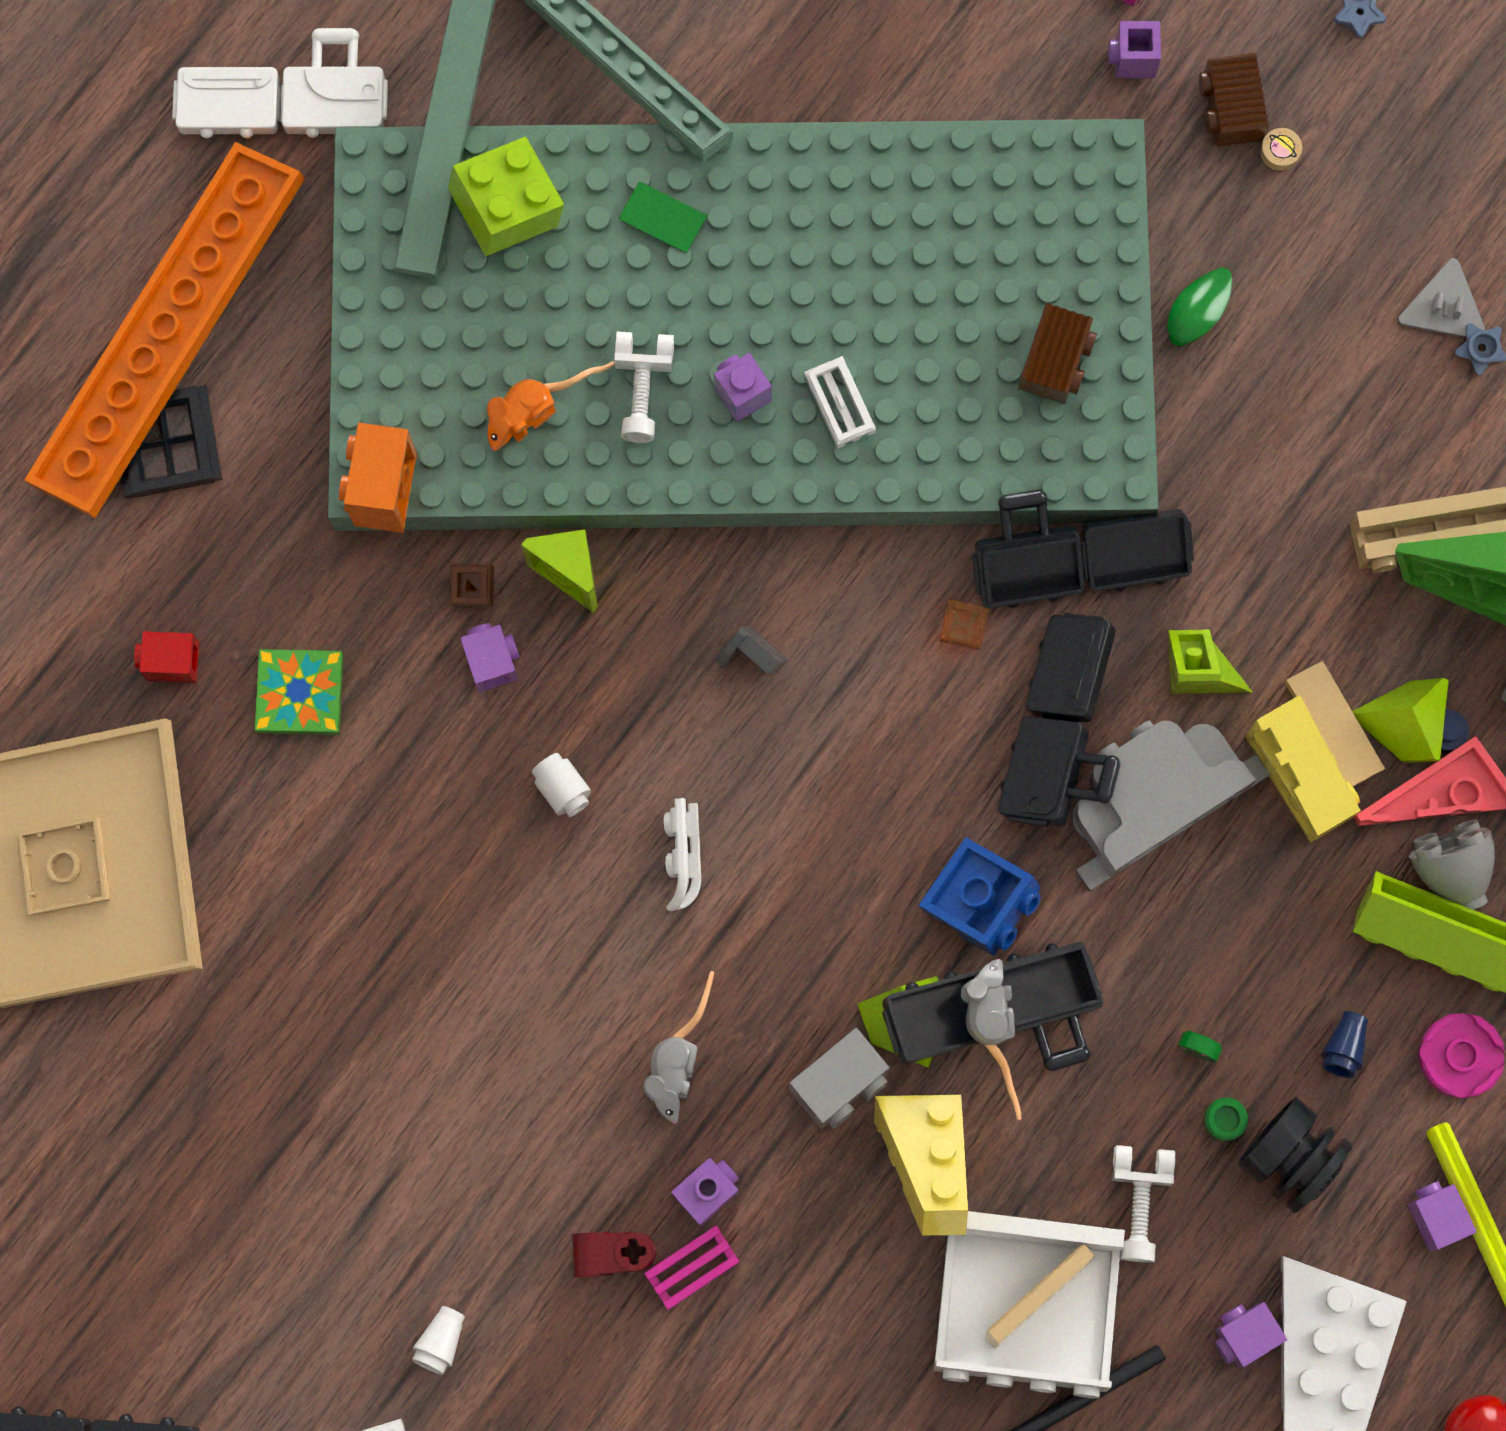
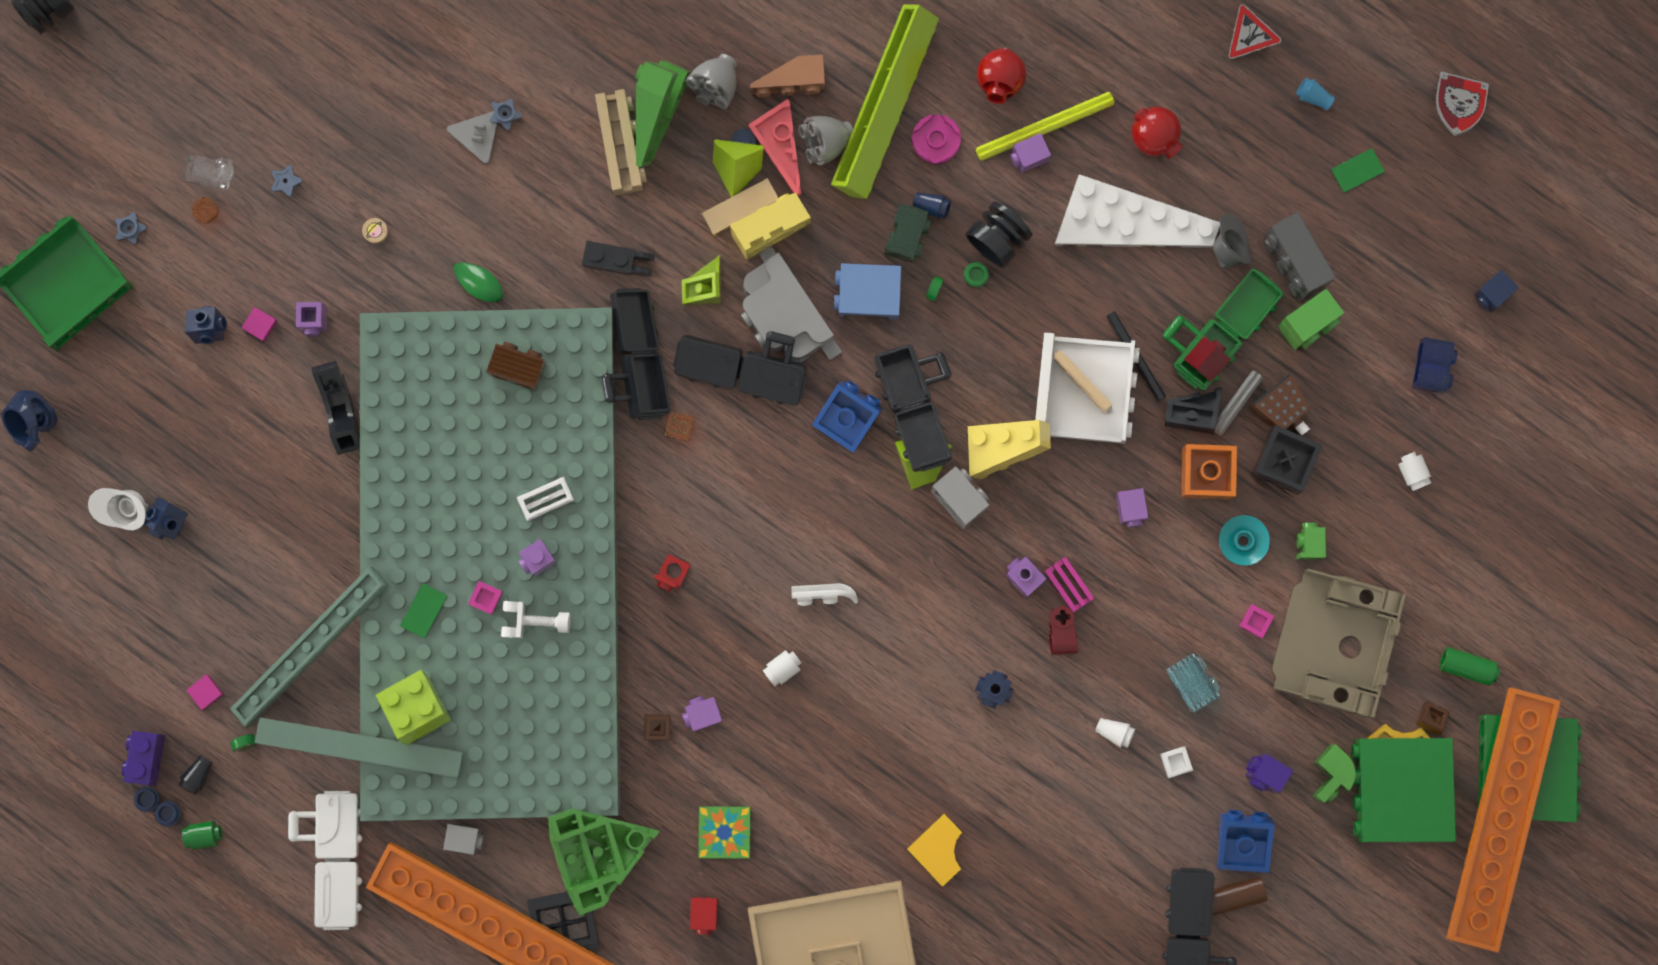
camera: 90 degrees left, 5 degrees up
orange brick [339,422,417,533] -> none
orange animal [487,361,615,451] -> none
lime slope [521,529,598,613] -> none
light grey animal [643,971,714,1124] -> none
dark grey tile [715,626,788,675] -> none
light grey animal [961,959,1021,1120] -> none
white bar [1112,1145,1175,1263] -> none
reddish brown brick [1199,53,1269,147] -> none
medium lavender brick [1214,1302,1288,1368] -> none
none -> black arch [312,361,360,455]
none -> light grey brick [443,824,484,855]
none -> dark pink tile [468,581,503,615]
none -> bright green wedge [548,808,660,915]
none -> black hinge [582,241,655,276]
none -> red bracket [653,555,690,592]
none -> medium blue panel [834,263,901,320]
none -> clear green brick [885,203,931,263]
none -> yellow tile [907,814,962,887]
none -> dark blue brick [975,670,1014,709]
none -> medium lavender brick [1116,488,1148,528]

